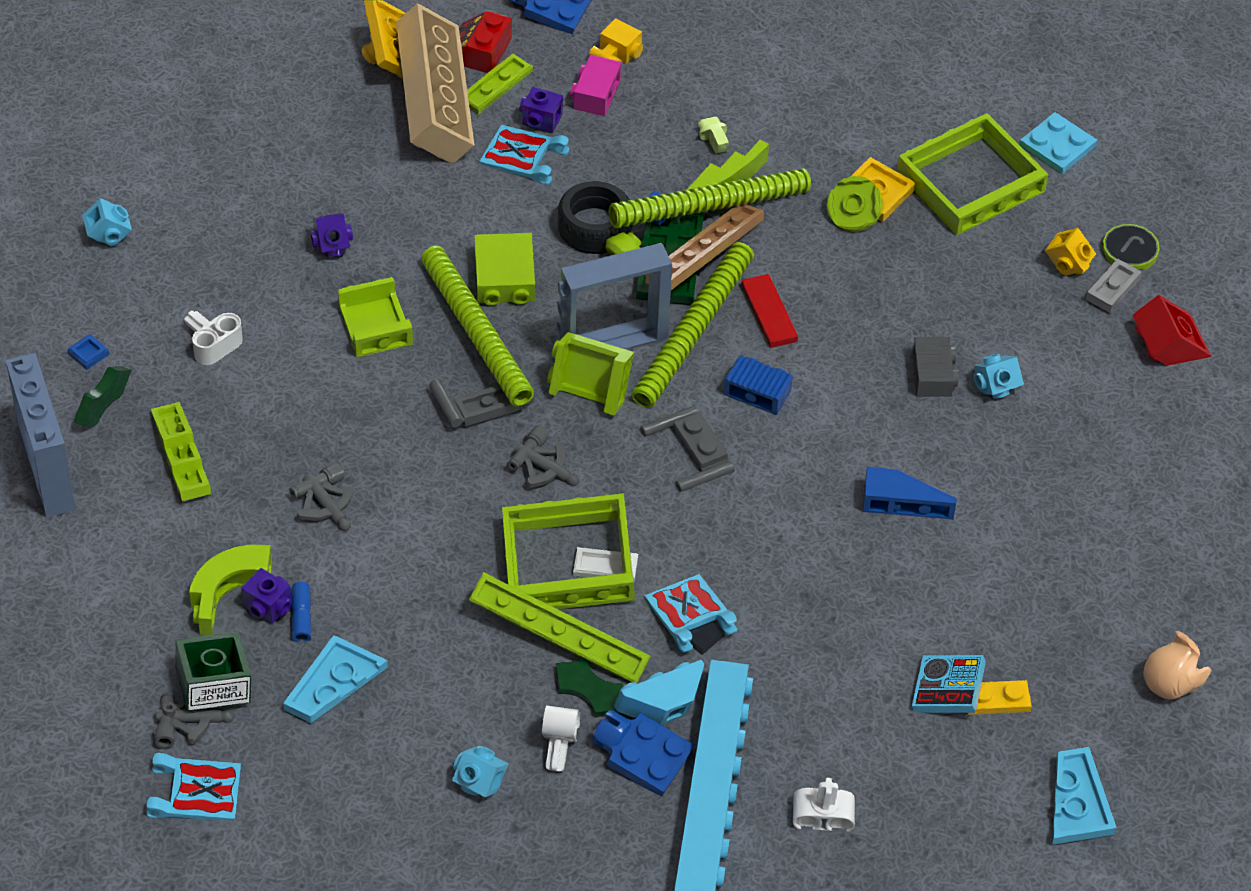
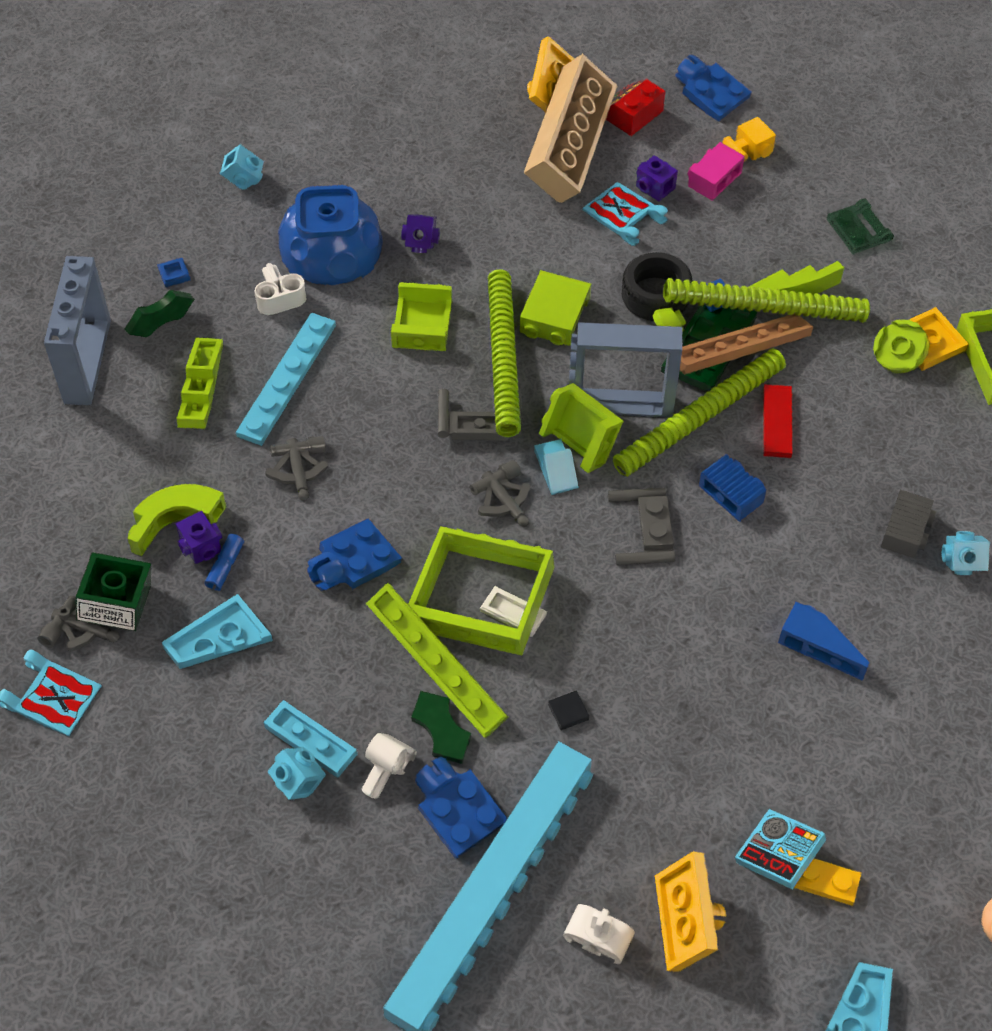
camera: 25 degrees right, 5 degrees up
lime tile [467,53,533,115] -> none
medium azure slope [614,660,704,725] -> none
medium azure flag [644,574,737,653] -> none
yellowish green piece [698,117,729,154] -> none
none -> medium azure plate [236,313,336,446]
none -> medium azure plate [263,700,357,778]
none -> blue rock [278,185,383,285]
none -> blue plate [307,519,402,591]
none -> medium azure slope [534,439,579,495]
none -> yellow plate [655,851,726,972]
none -> clear green plate [827,198,894,254]

